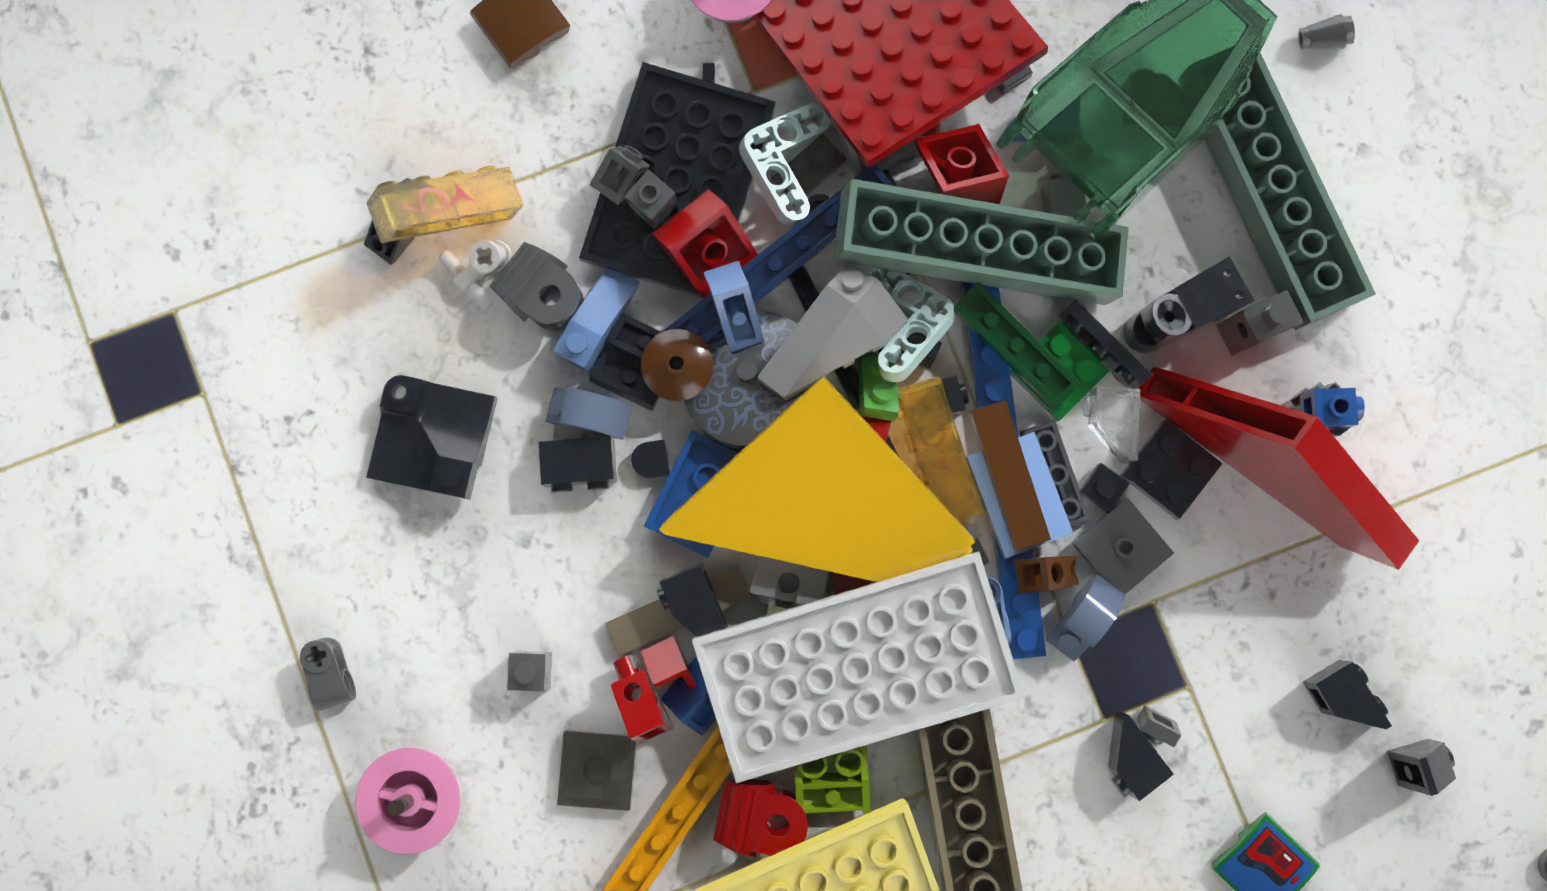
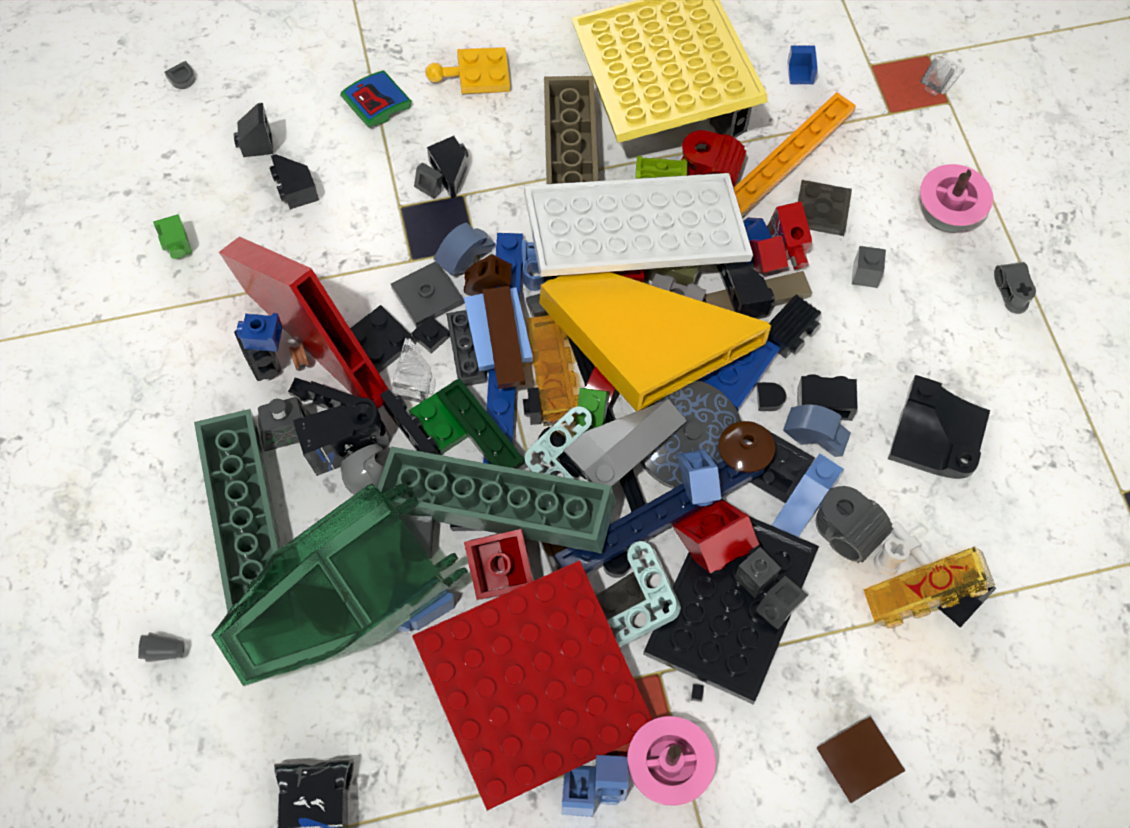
camera: 170 degrees left, 20 degrees down
none -> bright green brick [153,214,192,259]
none -> black hinge [288,377,359,409]
none -> light grey helmet [340,444,384,498]
none -> black brick [767,294,821,359]

